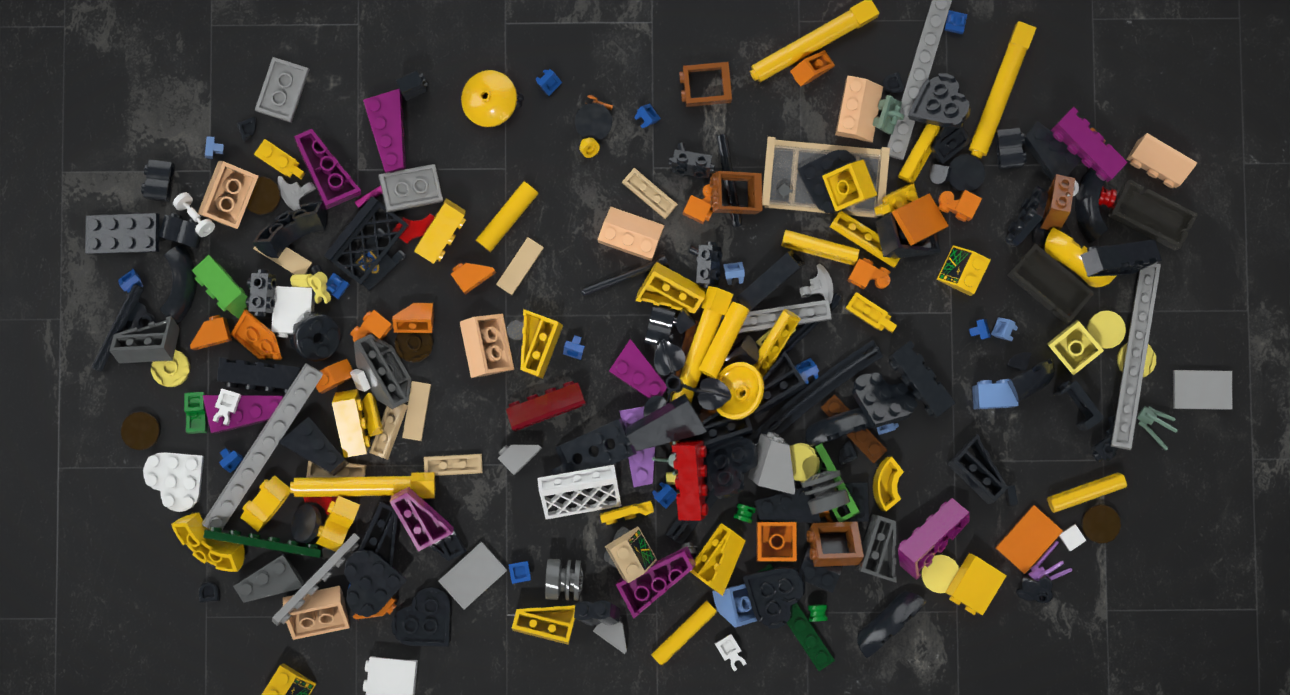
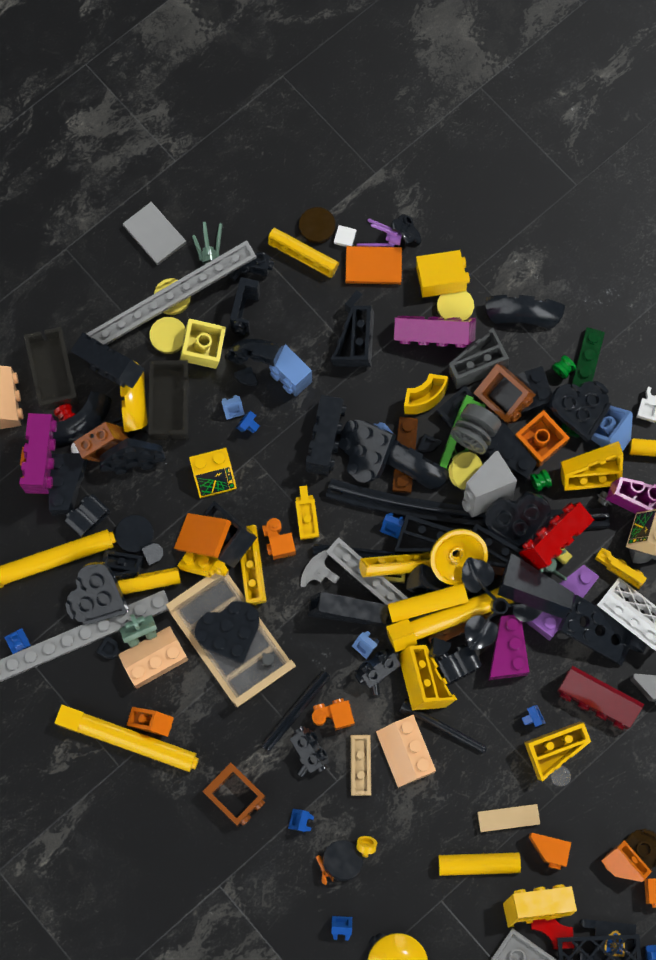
camera: 130 degrees left, 10 degrees down
light nougat slope [460,314,514,378] -> none
blue tile [652,482,678,509] -> none
dark orange window [710,171,762,214] -> none
yellow brick [781,230,859,266] -> none
yellow slope [822,160,877,211] -> none
orange brick [938,190,982,222] -> none

